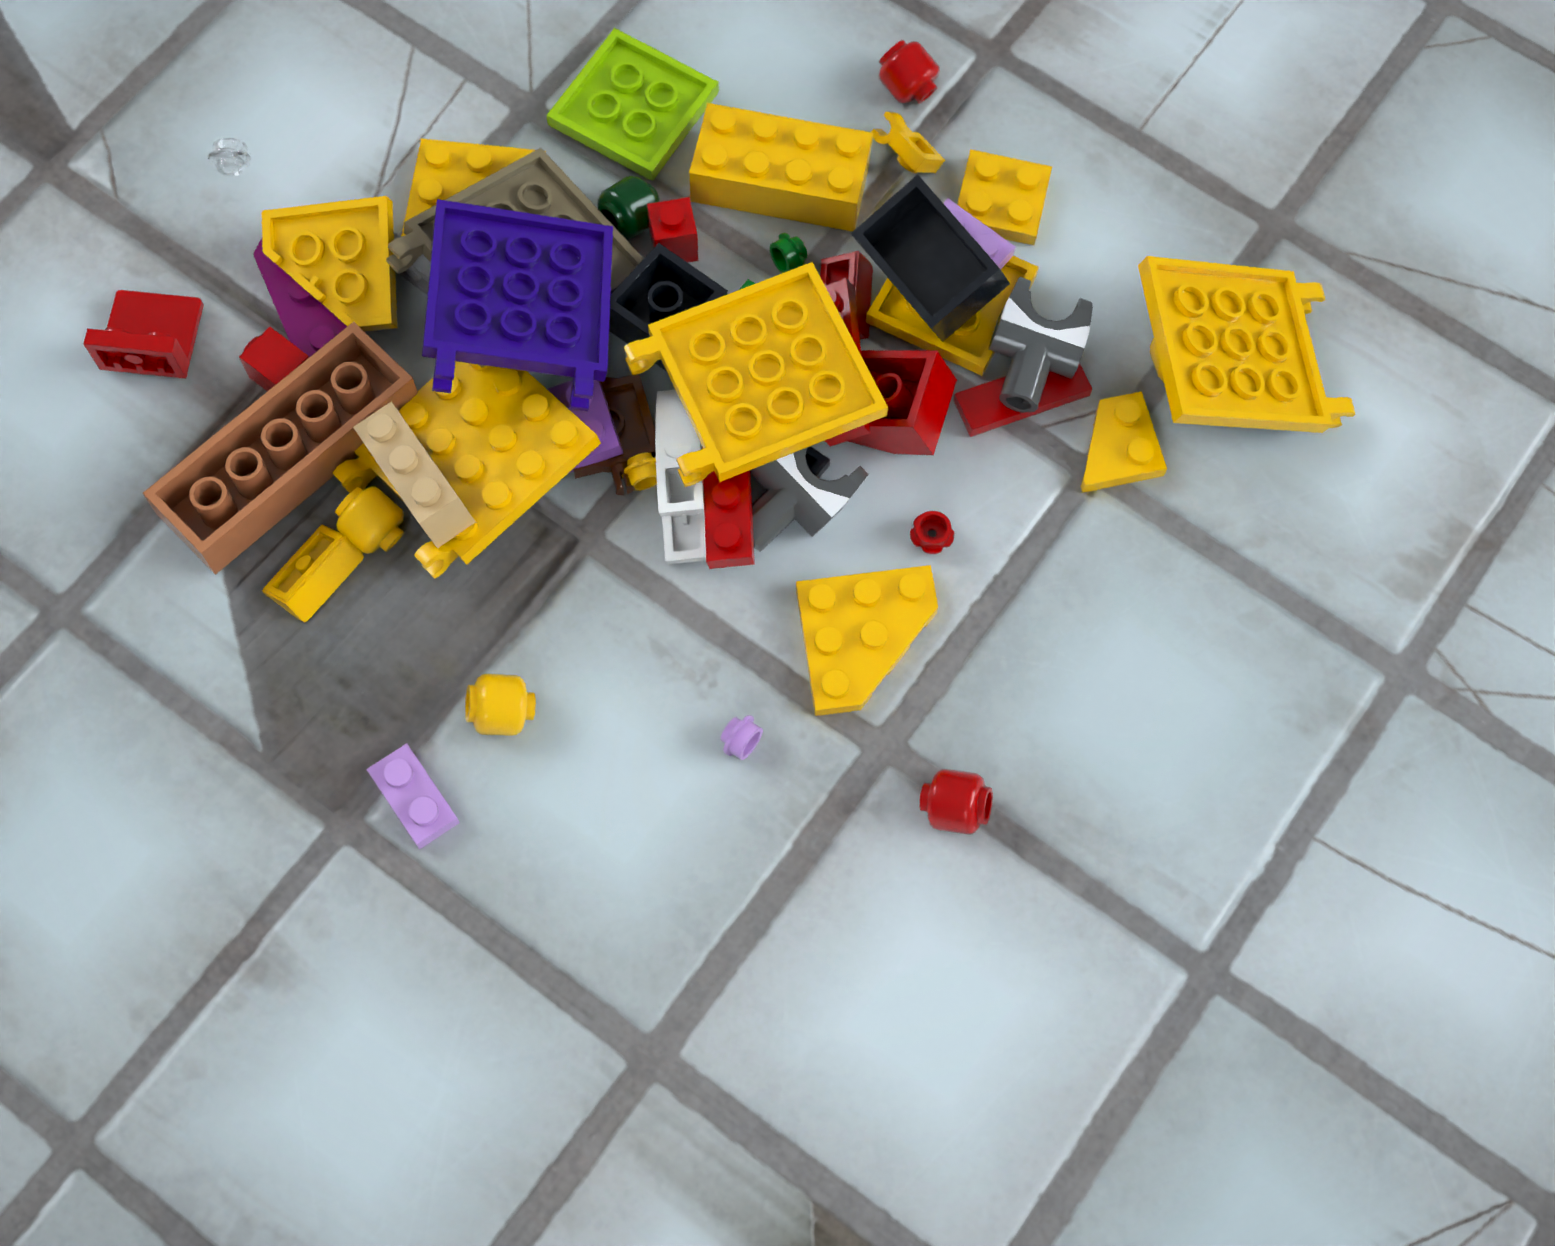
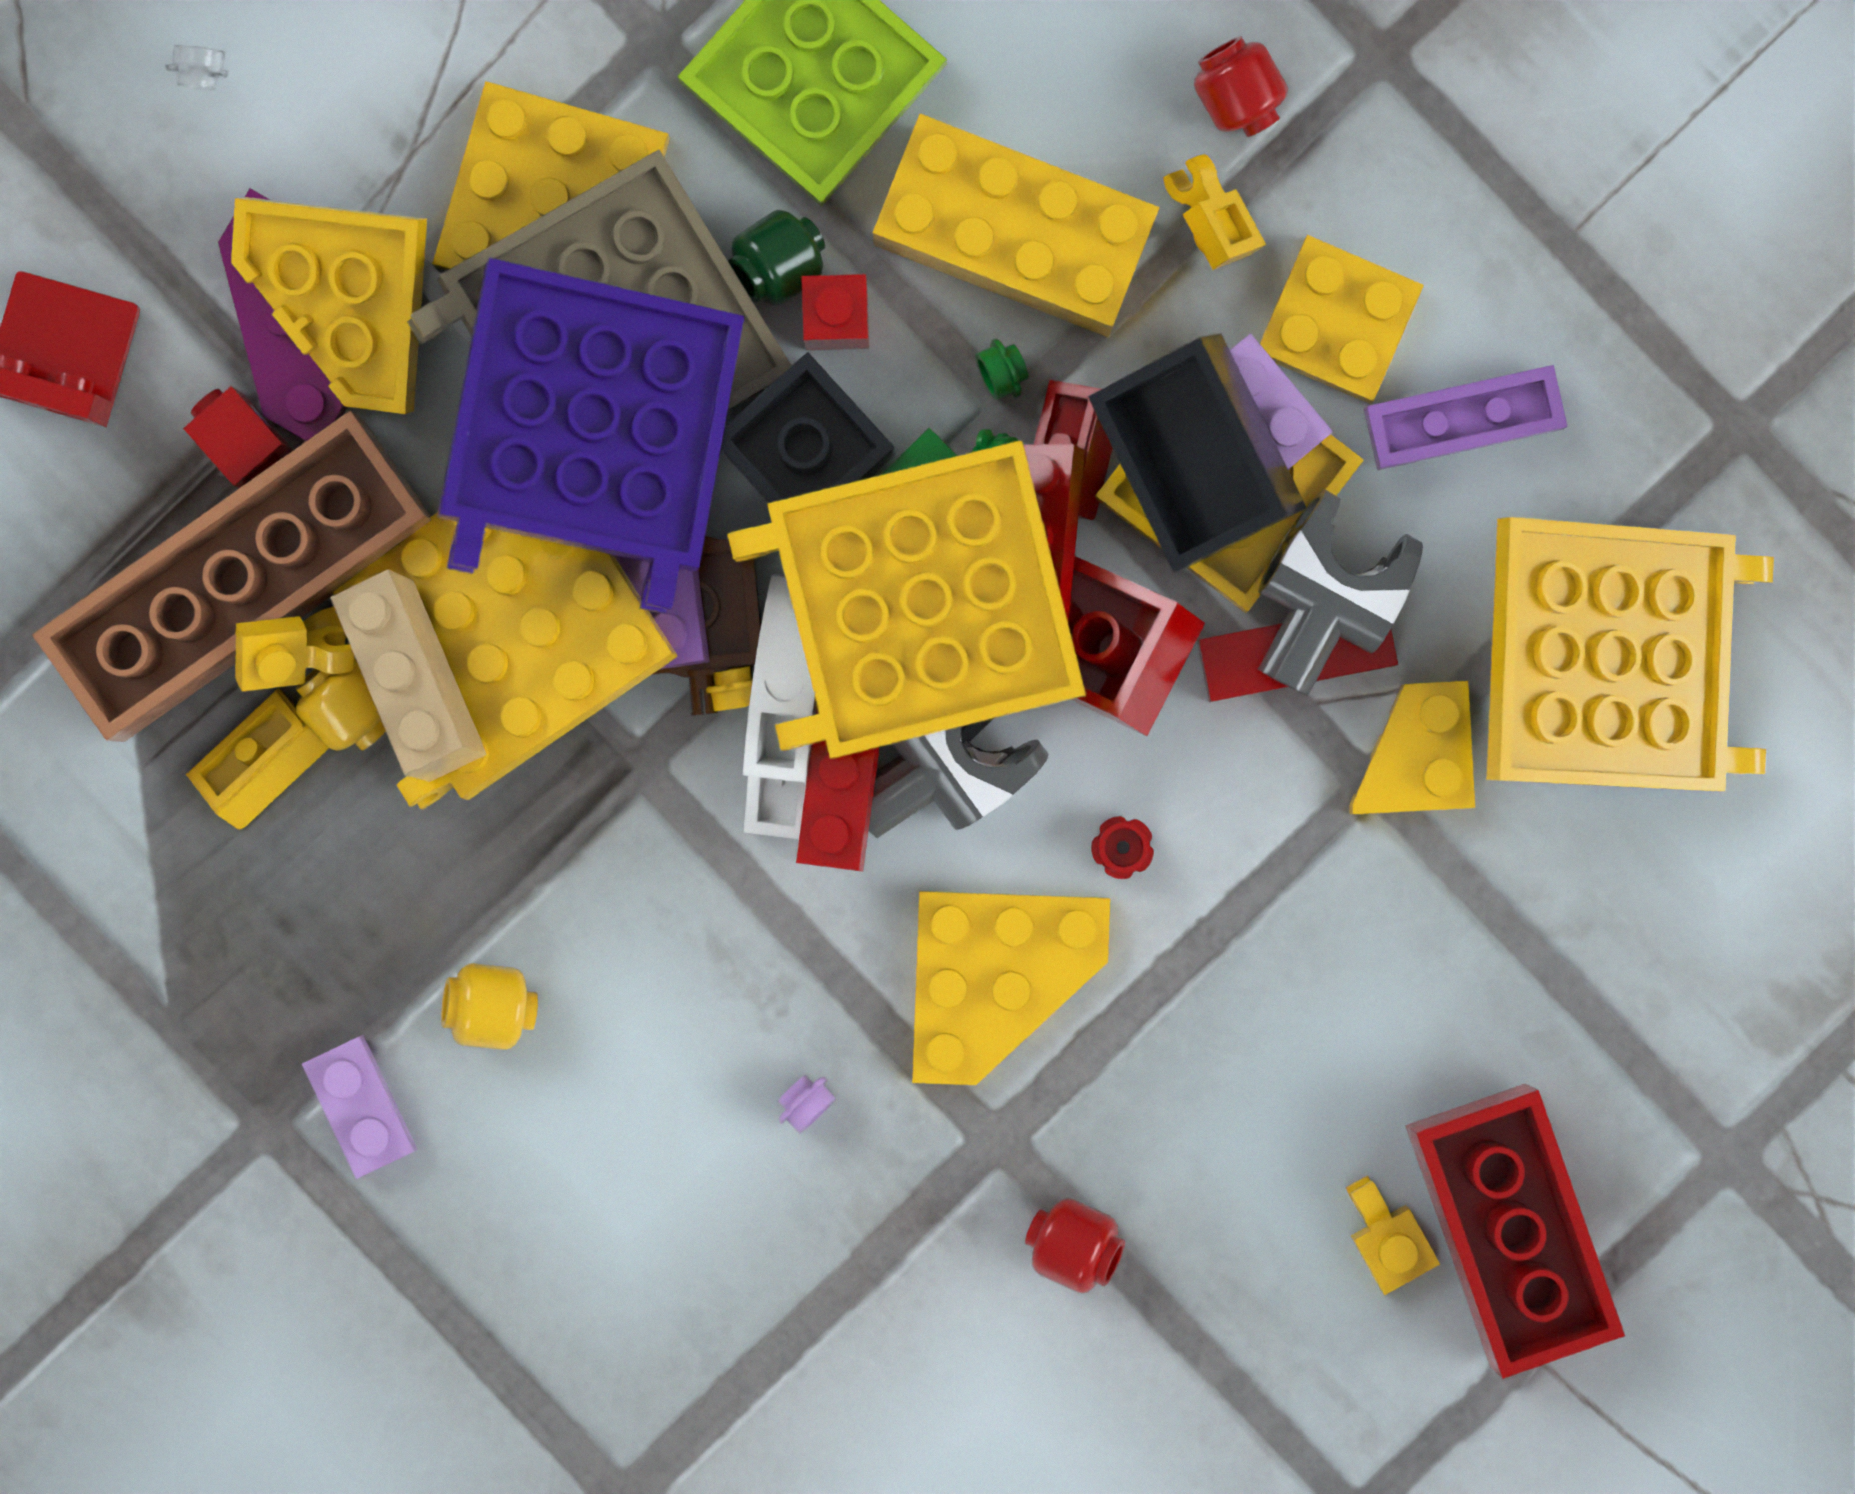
camera: 15 degrees right, 20 degrees up
none -> yellow plate [235,616,354,692]
none -> yellow plate [1345,1176,1440,1295]
none -> medium lavender plate [1364,365,1568,471]
none -> red brick [1405,1084,1625,1379]

